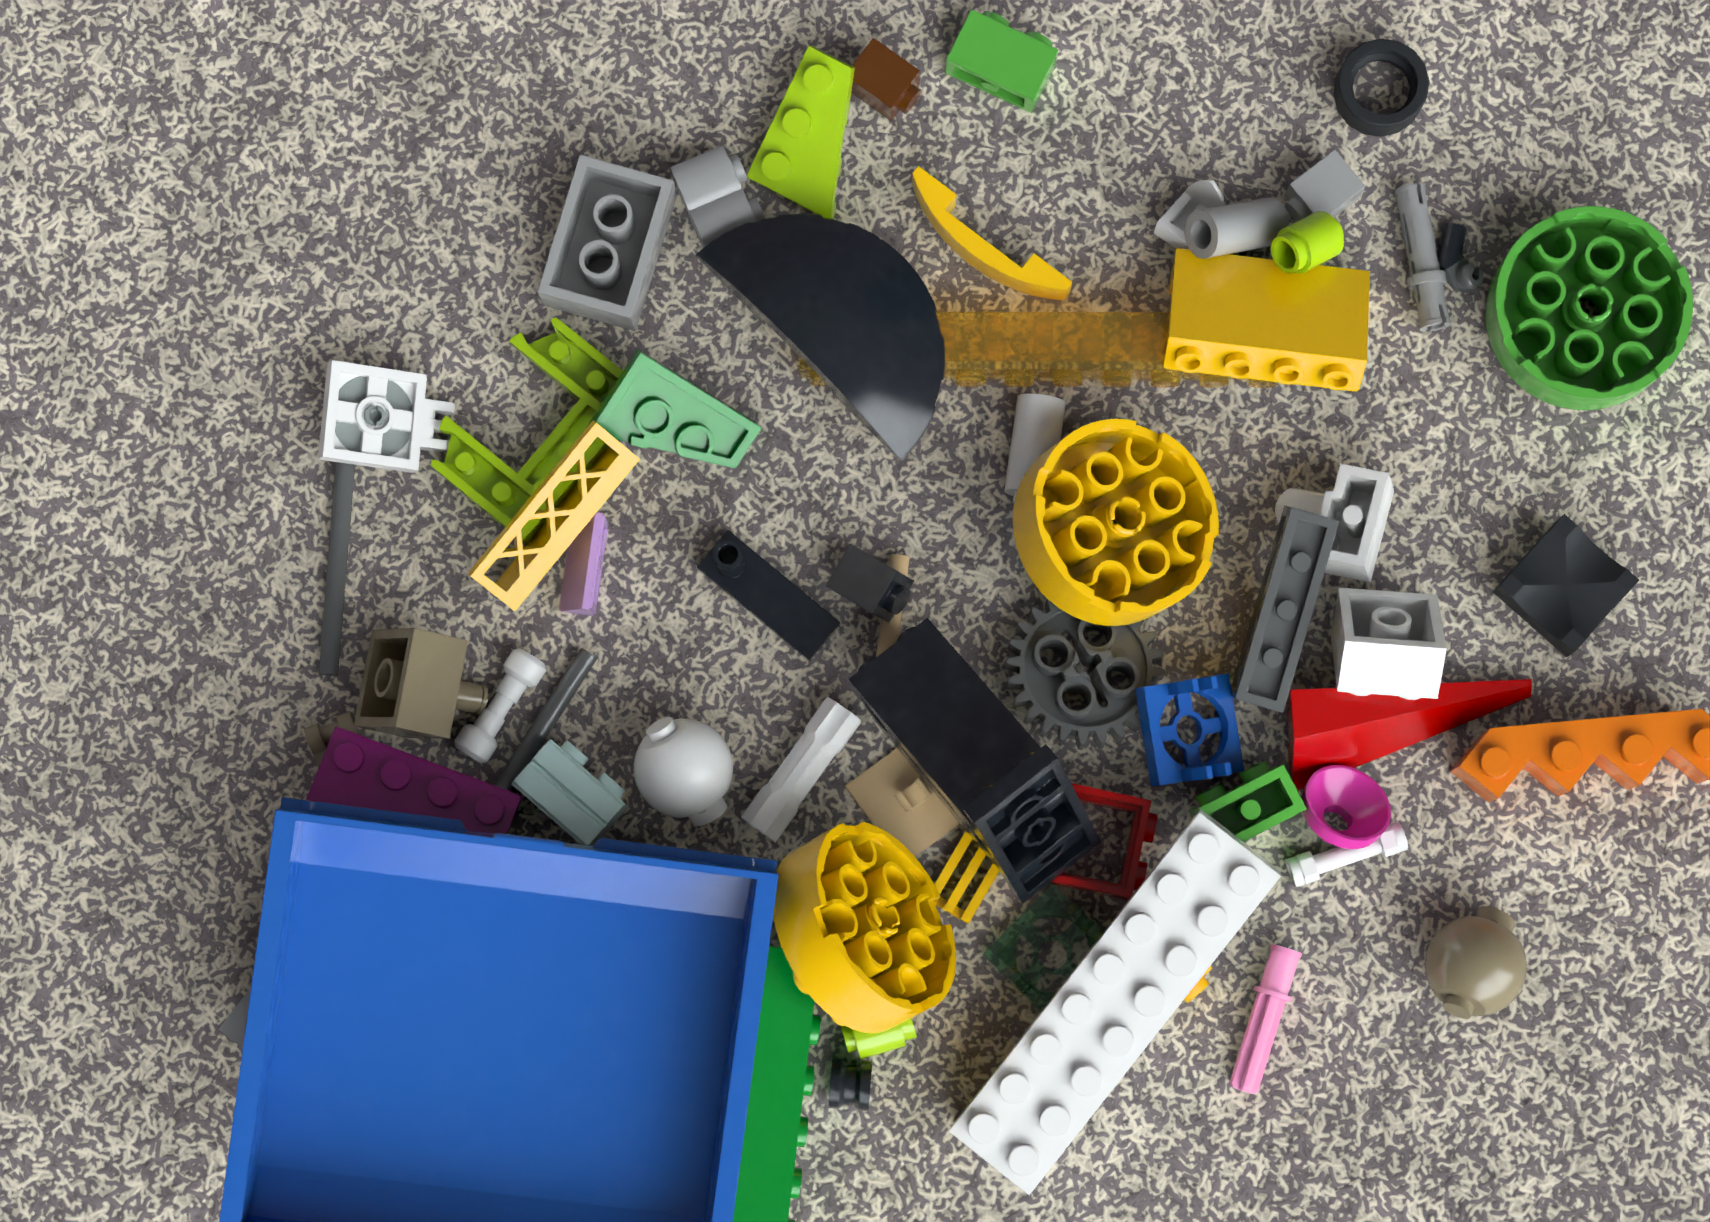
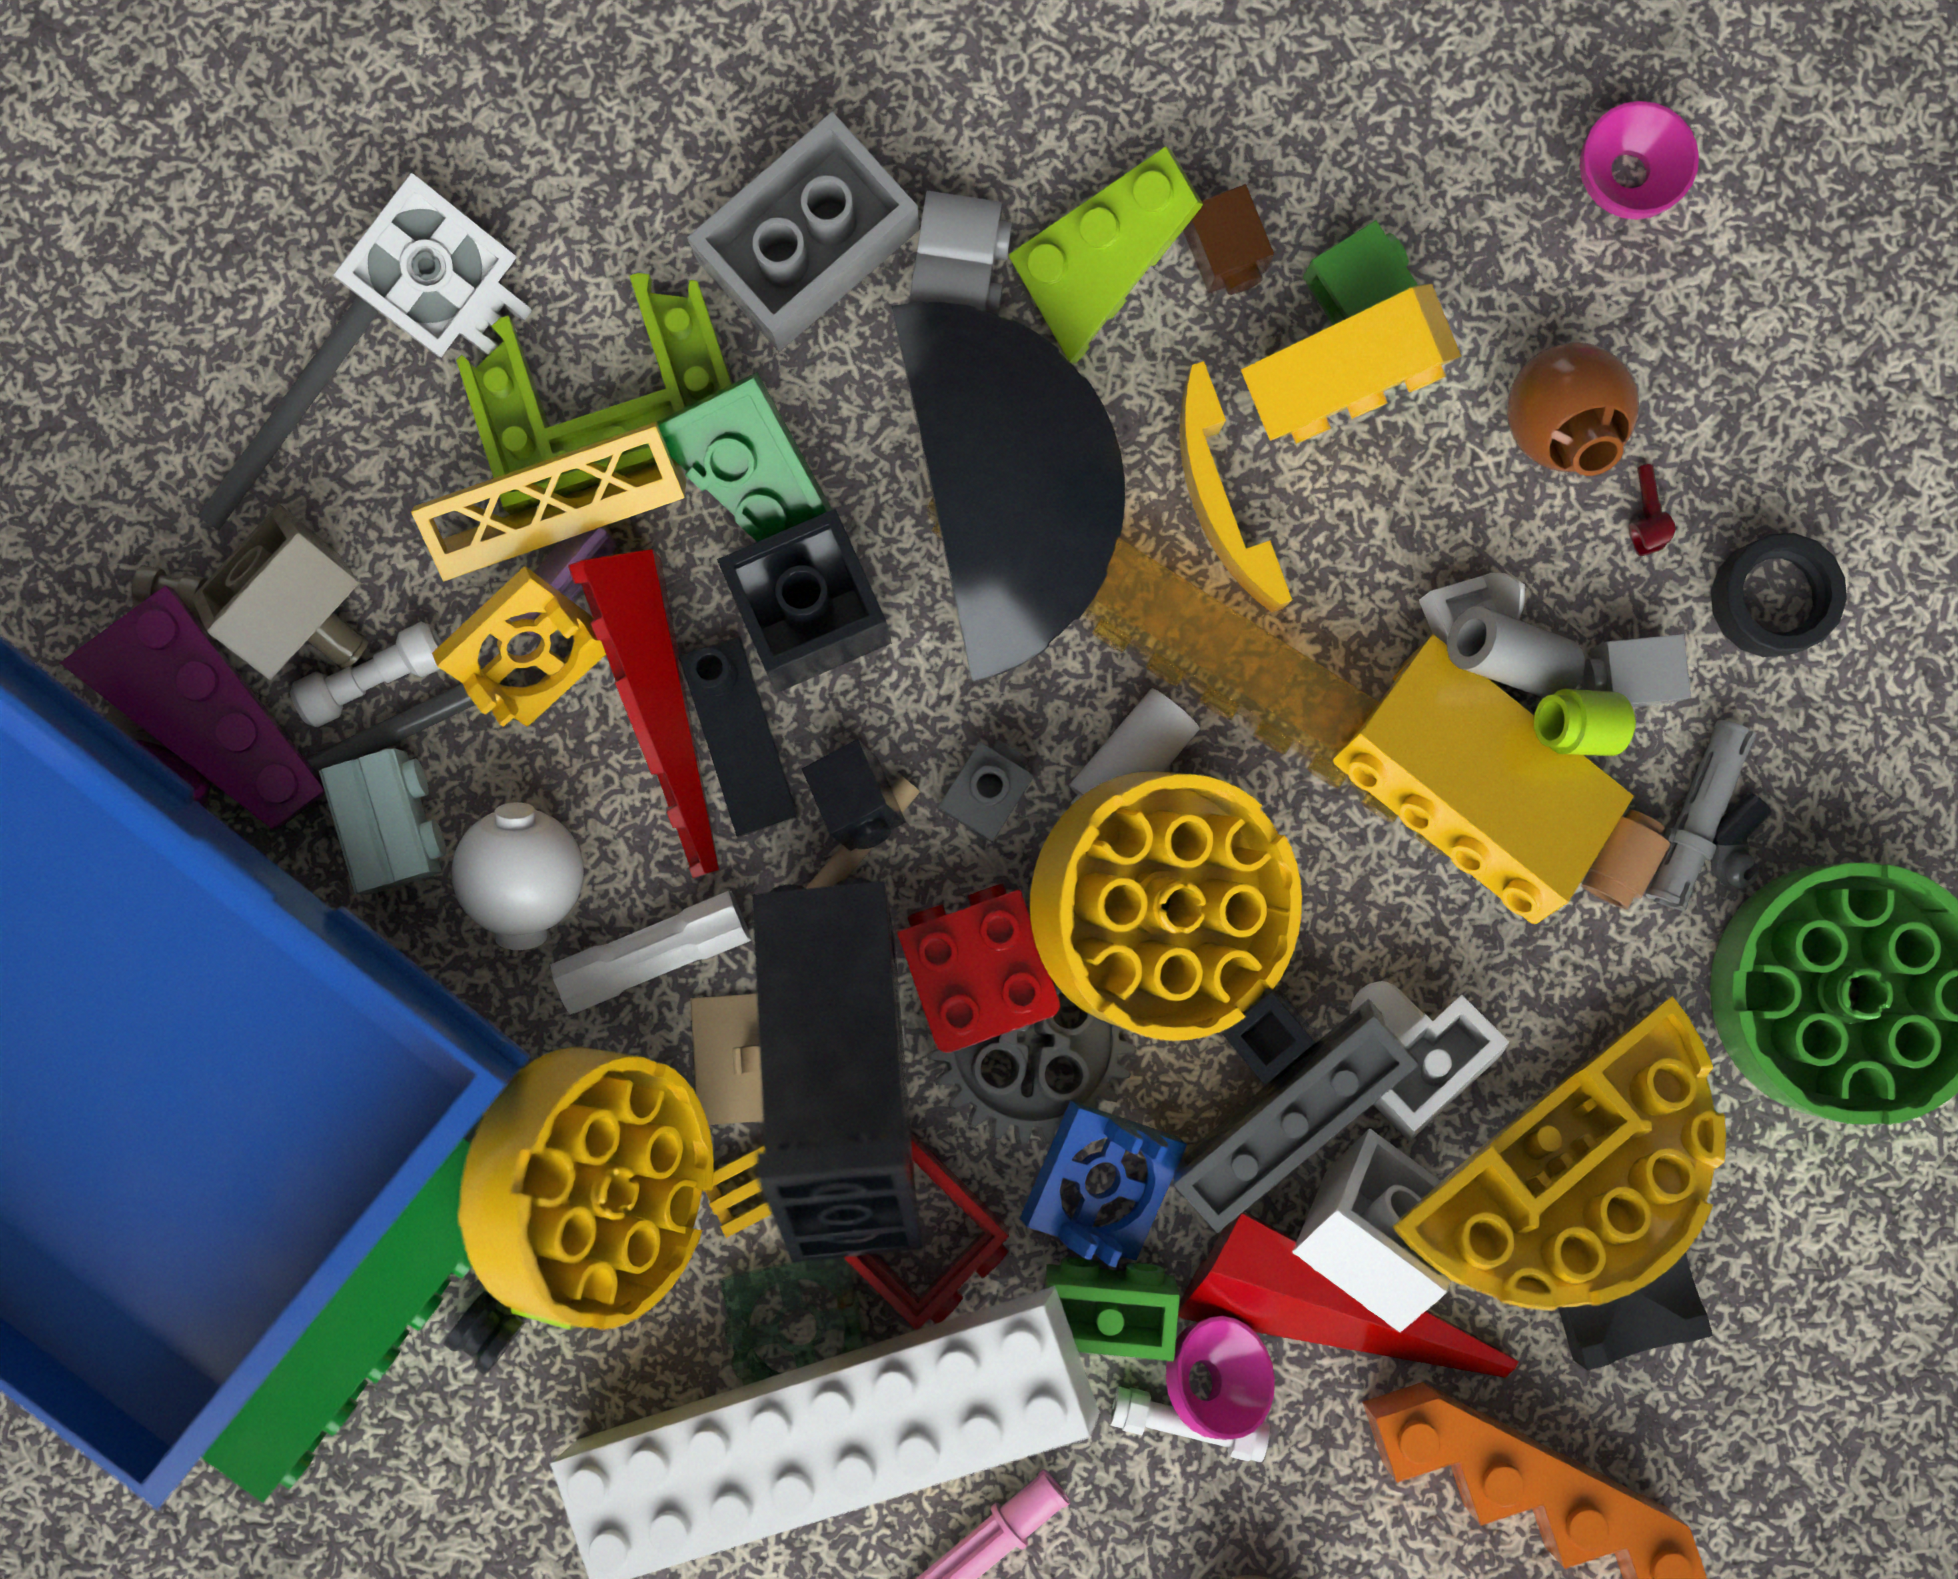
camera: 25 degrees right, 5 degrees up
none -> yellow piece [432,566,606,727]
none -> red wedge [568,549,719,879]
none -> black slope [717,508,892,693]
none -> red bracket [897,883,1060,1053]
none -> dark grey brick [938,740,1034,843]
none -> black brick [1222,990,1321,1085]
none -> yellow brick [1241,284,1461,444]
none -> yellow brick [1392,996,1726,1310]
none -> dark orange brick [1507,342,1639,476]
none -> medium nougat brick [1581,810,1671,909]
none -> dark red hand [1629,464,1676,556]

